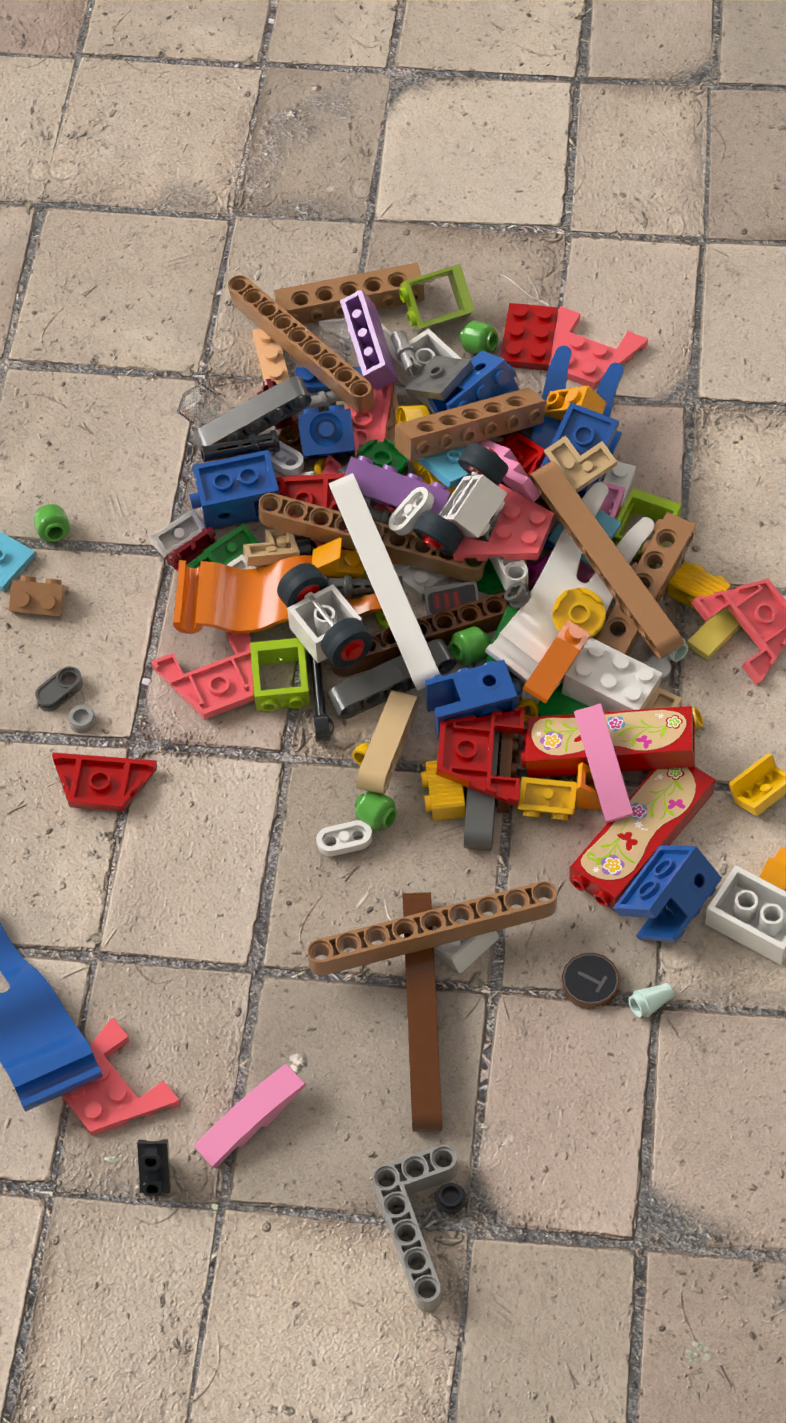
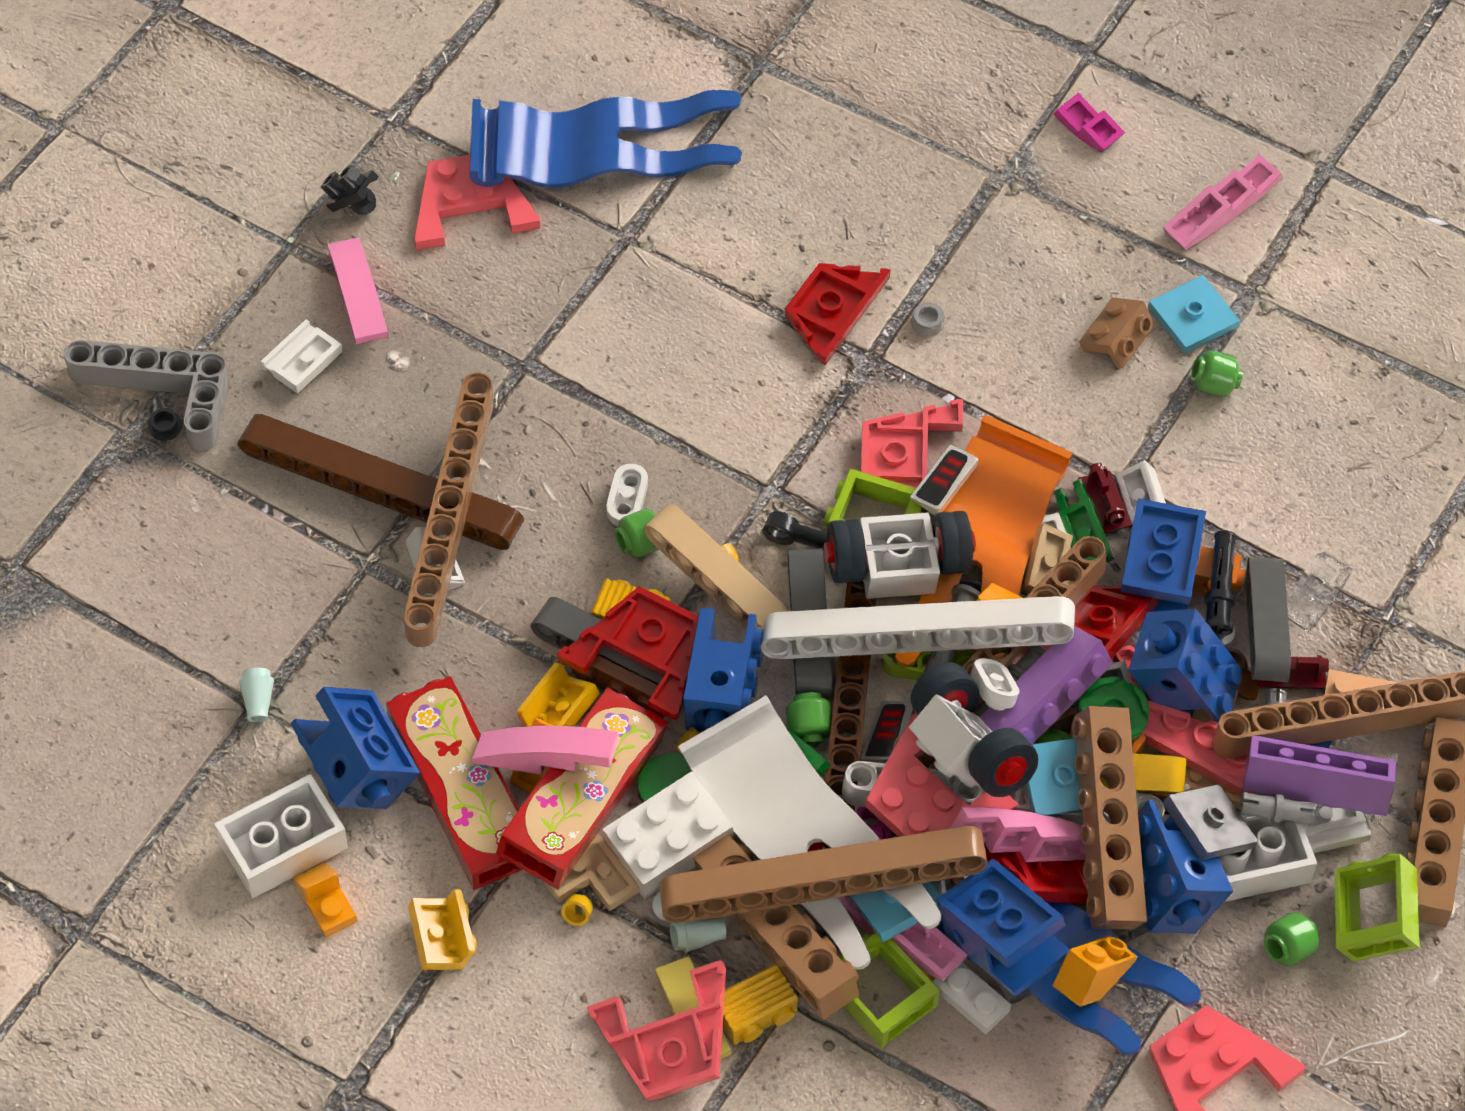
camera: 110 degrees right, 0 degrees up
dark grey piece [35,666,83,712] -> none
red plate [500,303,558,371] -> none
dark grey bush [504,582,532,609] -> none
orange slope [522,620,591,704] -> none
tan plate [544,436,618,492] -> none
yellow tile [552,588,606,640] -> none
black tile [562,953,620,1009] -> none
none -> white plate [261,319,343,394]
none -> slope [910,445,979,516]

